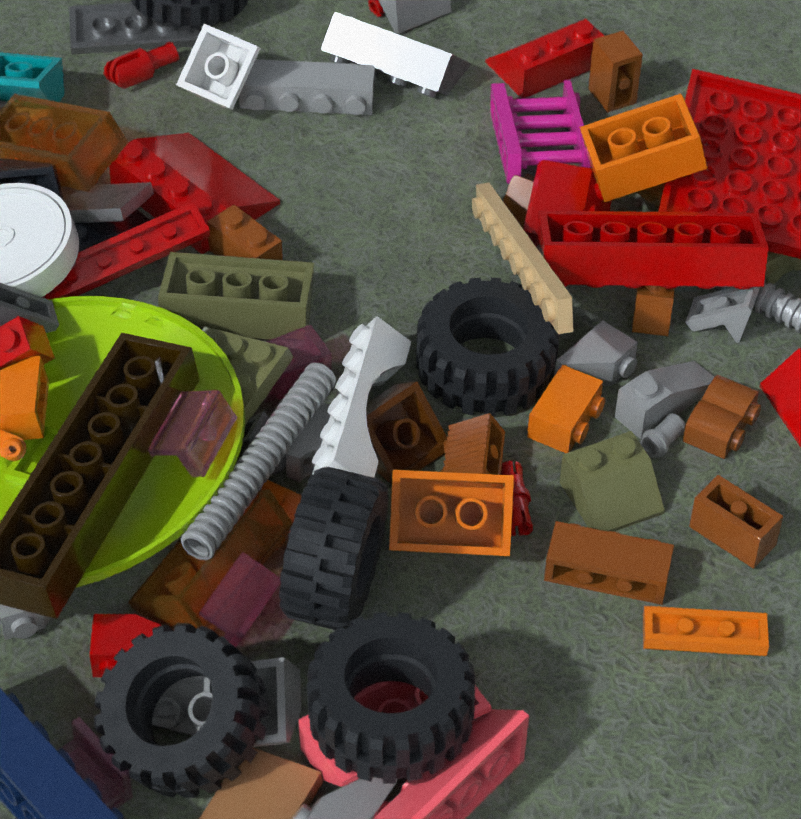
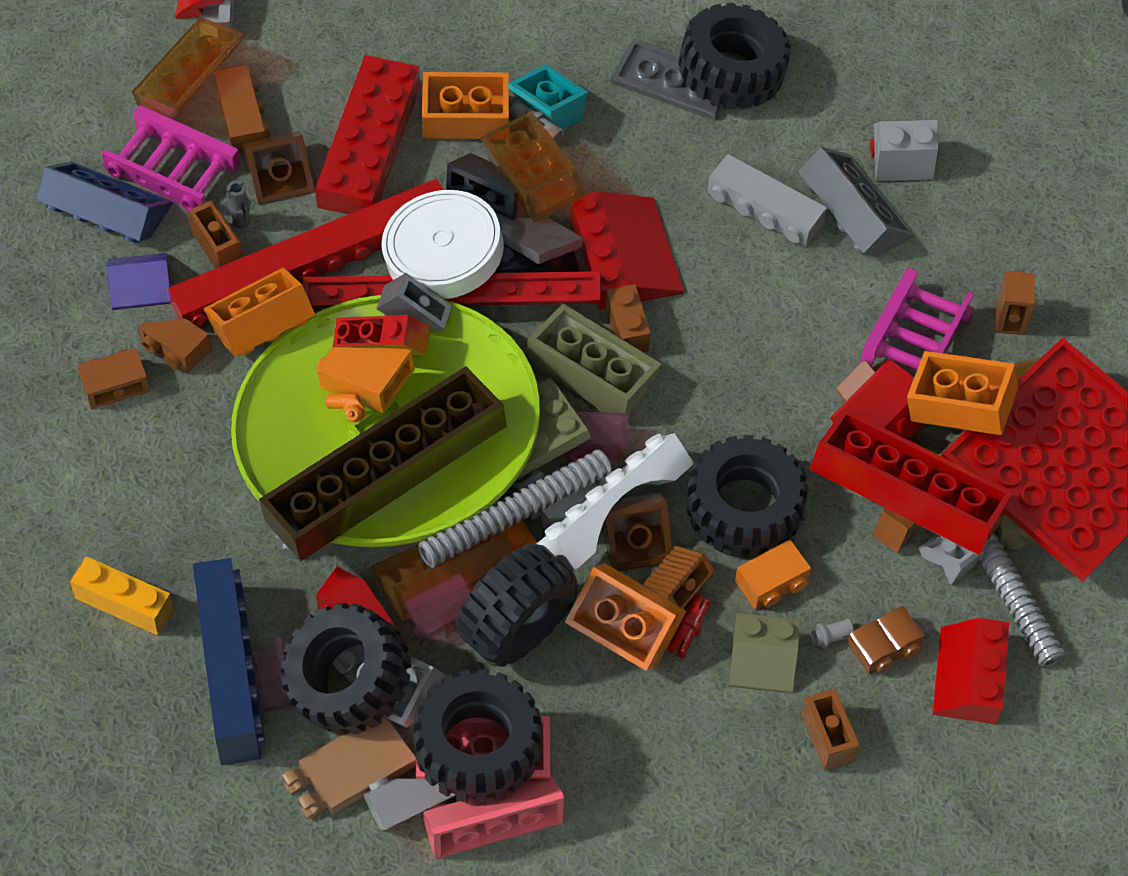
camera: 30 degrees right, 10 degrees up
red arm [104,42,179,89] -> none
clear pink panel [148,390,237,477] -> none
white slope [176,24,261,110] -> none
tan plate [472,183,573,334] -> none
red slope [485,19,604,99] -> none
dark orange brick [544,521,674,605] -> none
light grey slope [555,320,638,386] -> none
light grey slope [615,361,714,439] -> none
orange plate [643,606,769,656] -> none

